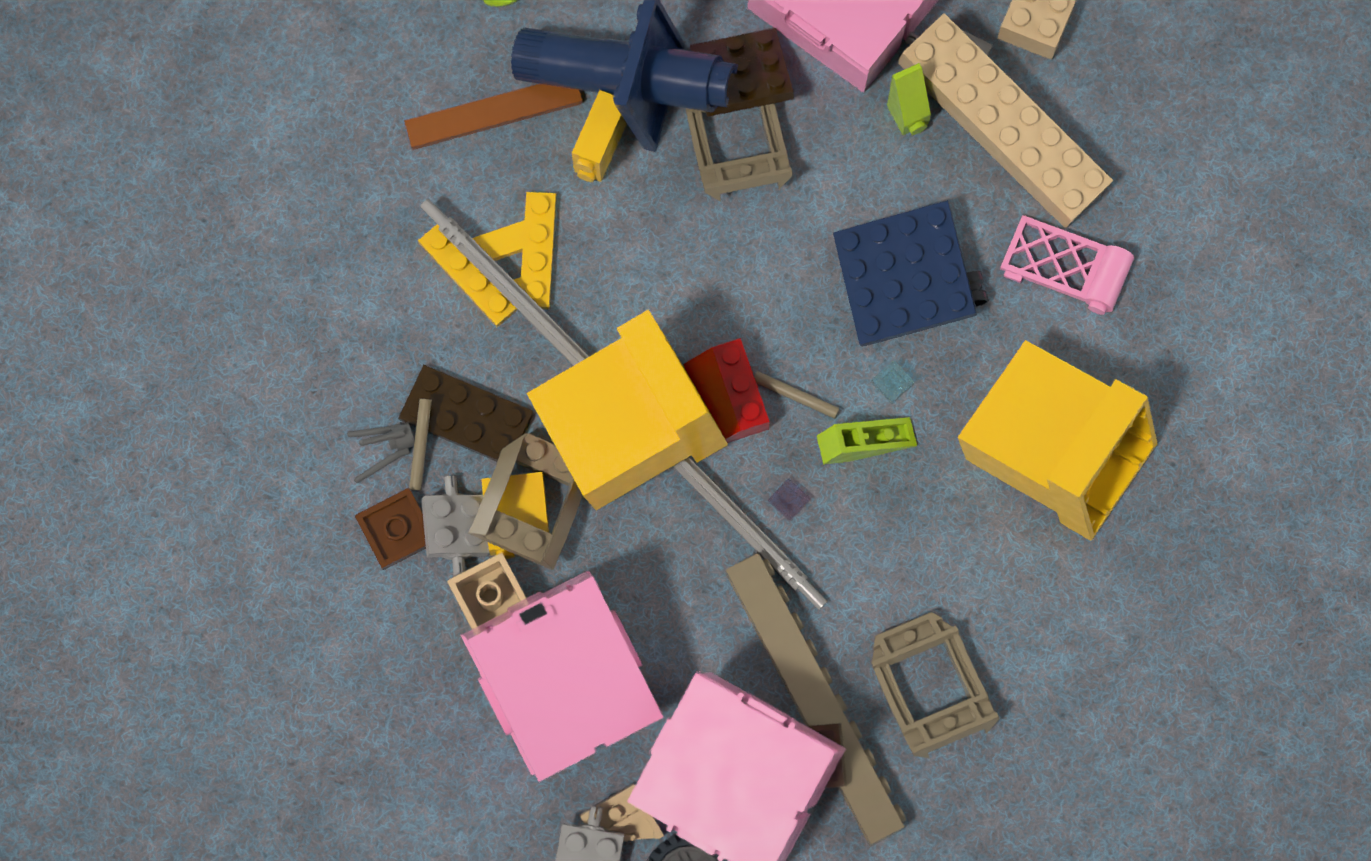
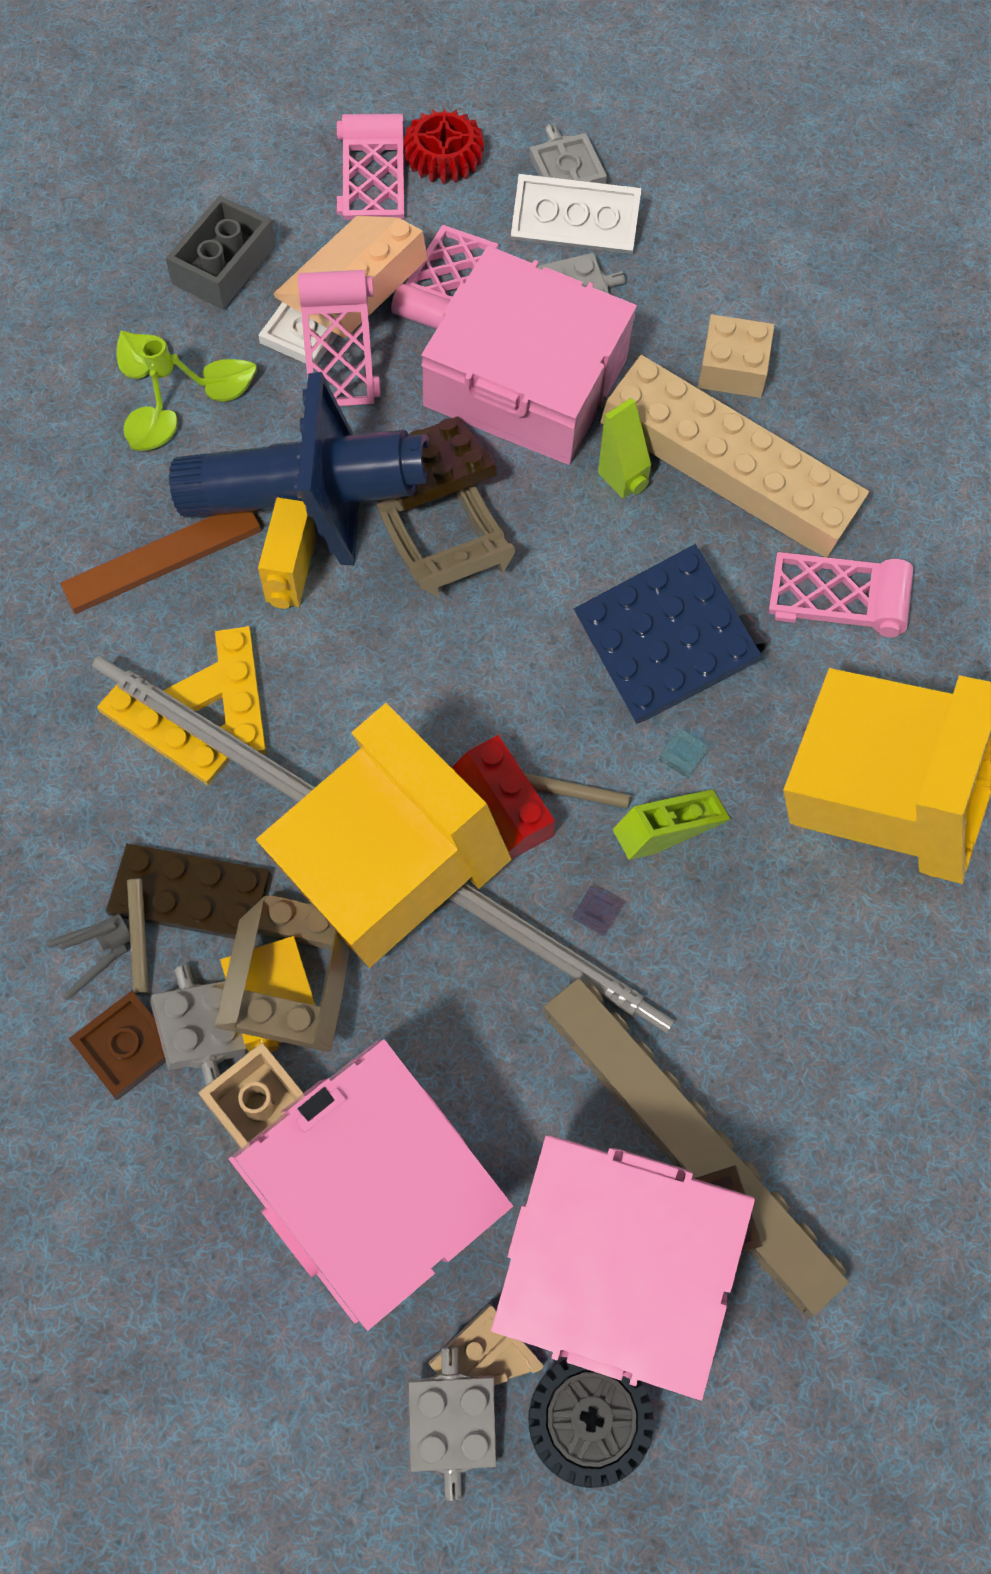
camera: 15 degrees left, 10 degrees down
dark tan wedge [871,612,999,758] -> none

